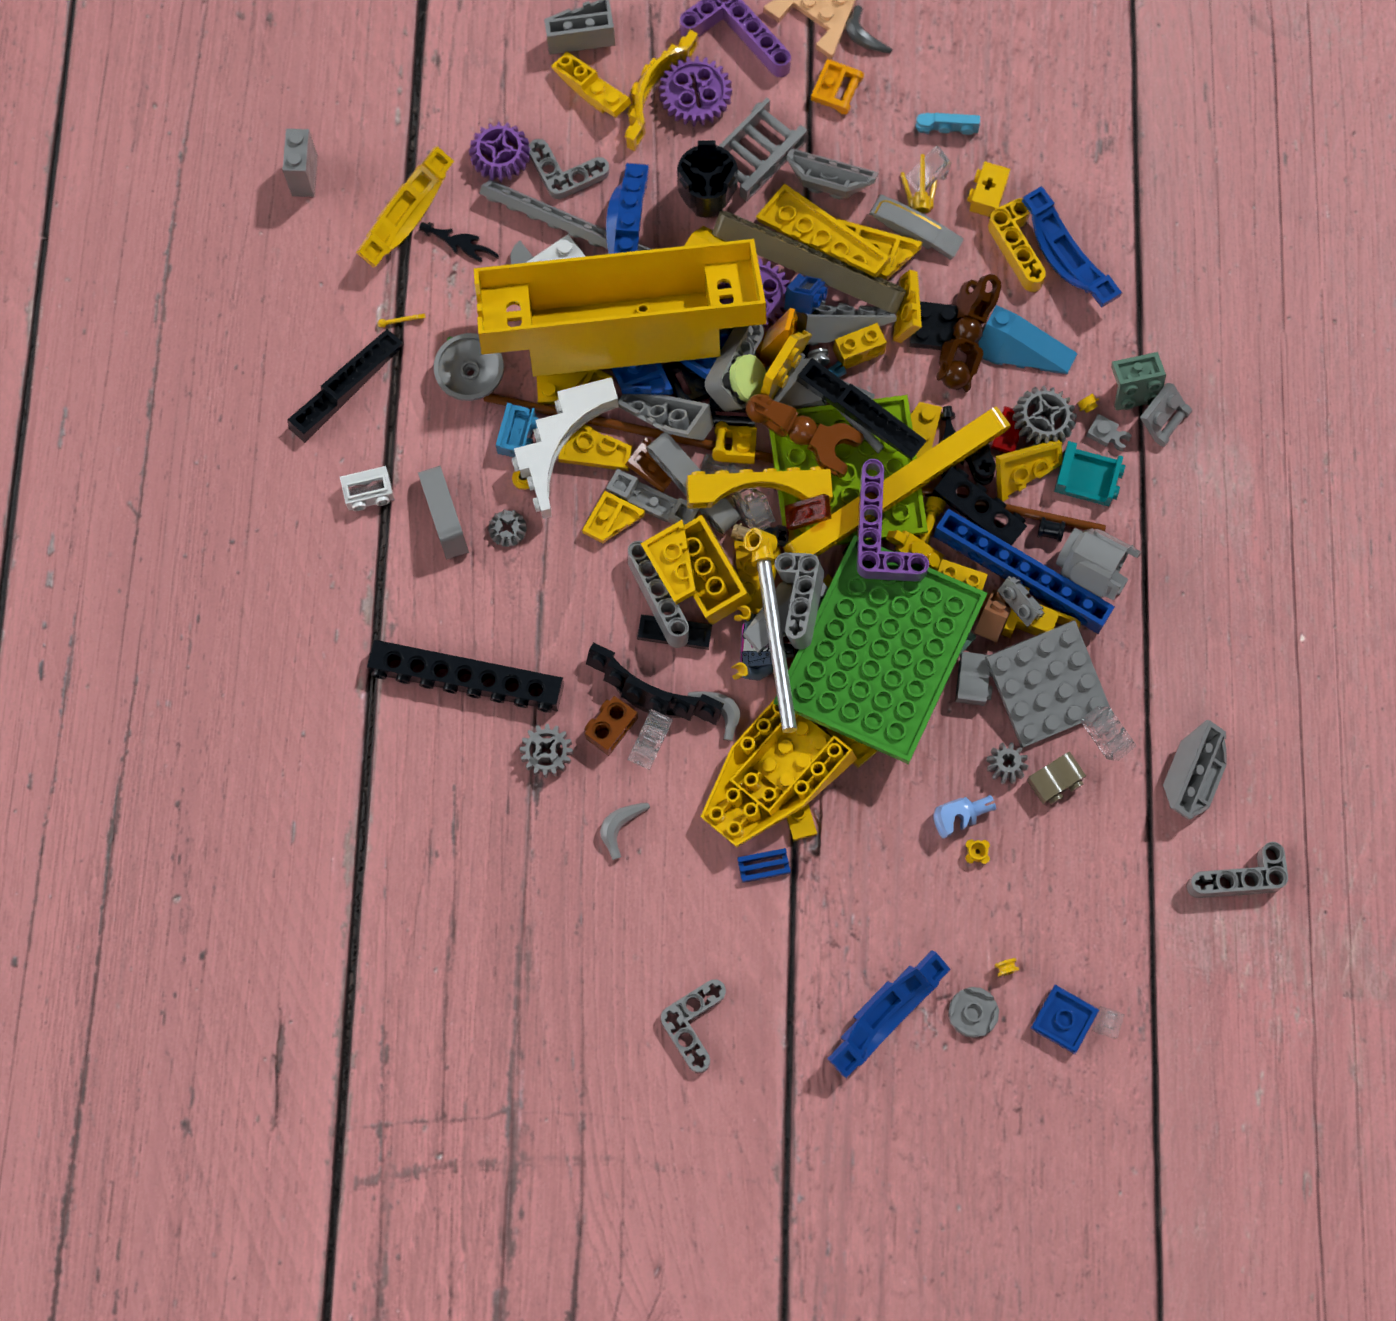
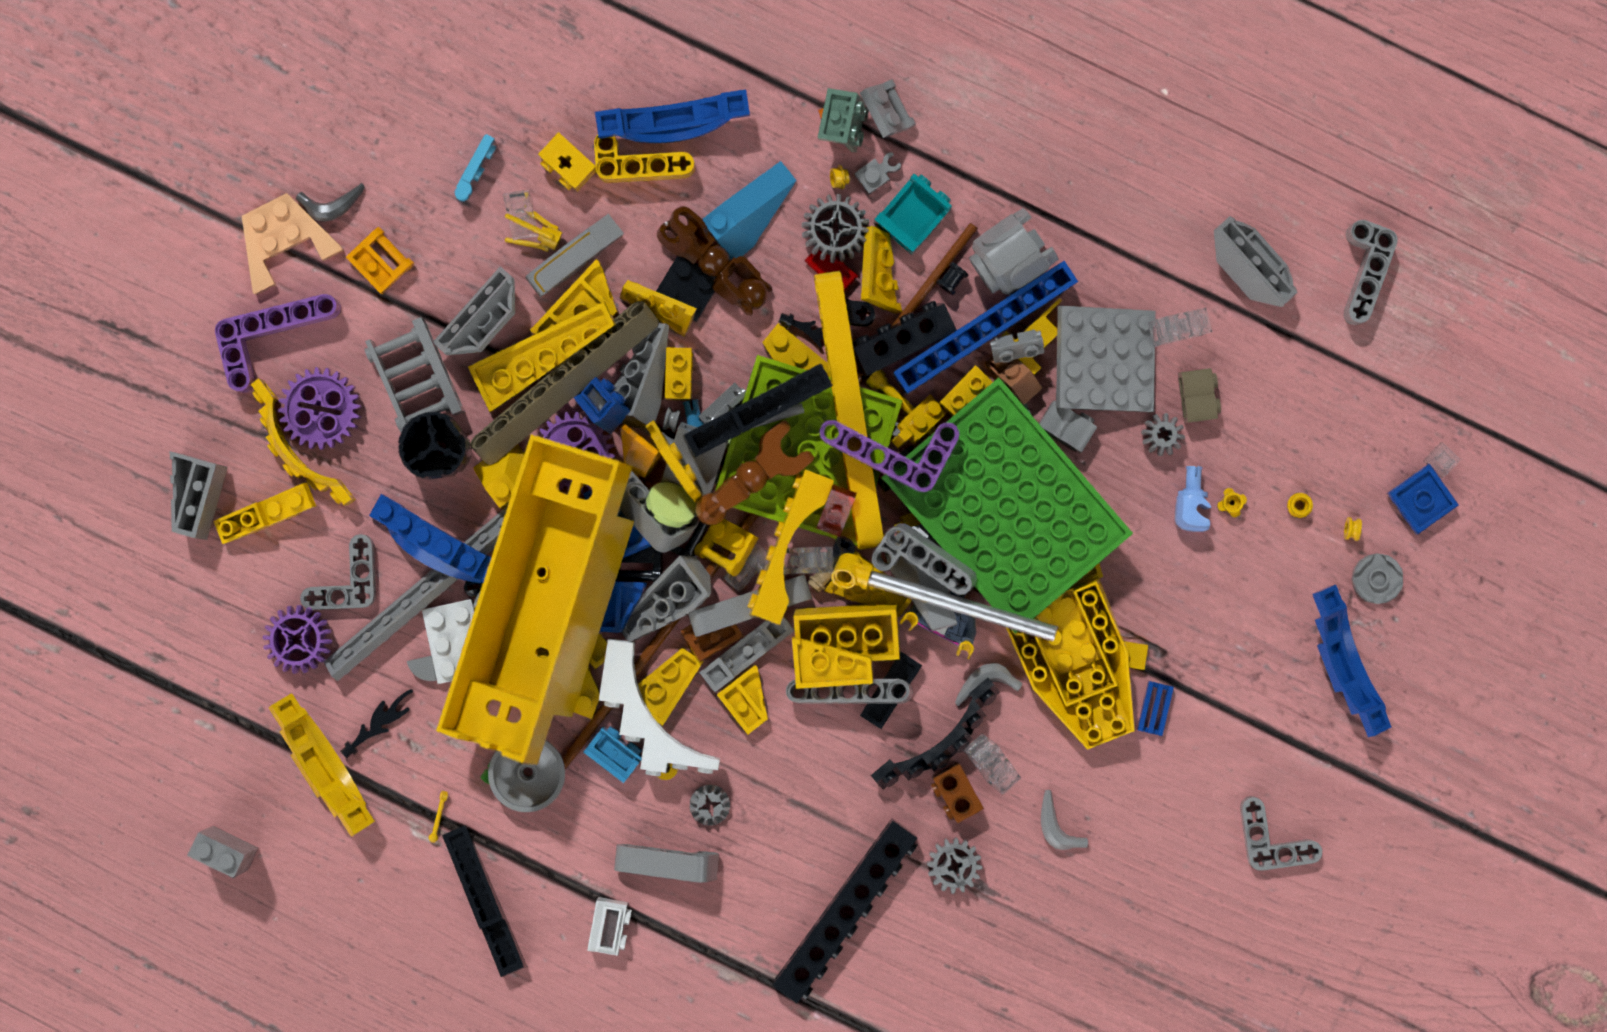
camera: 65 degrees left, 15 degrees up
none -> yellow plate [1287,493,1313,518]

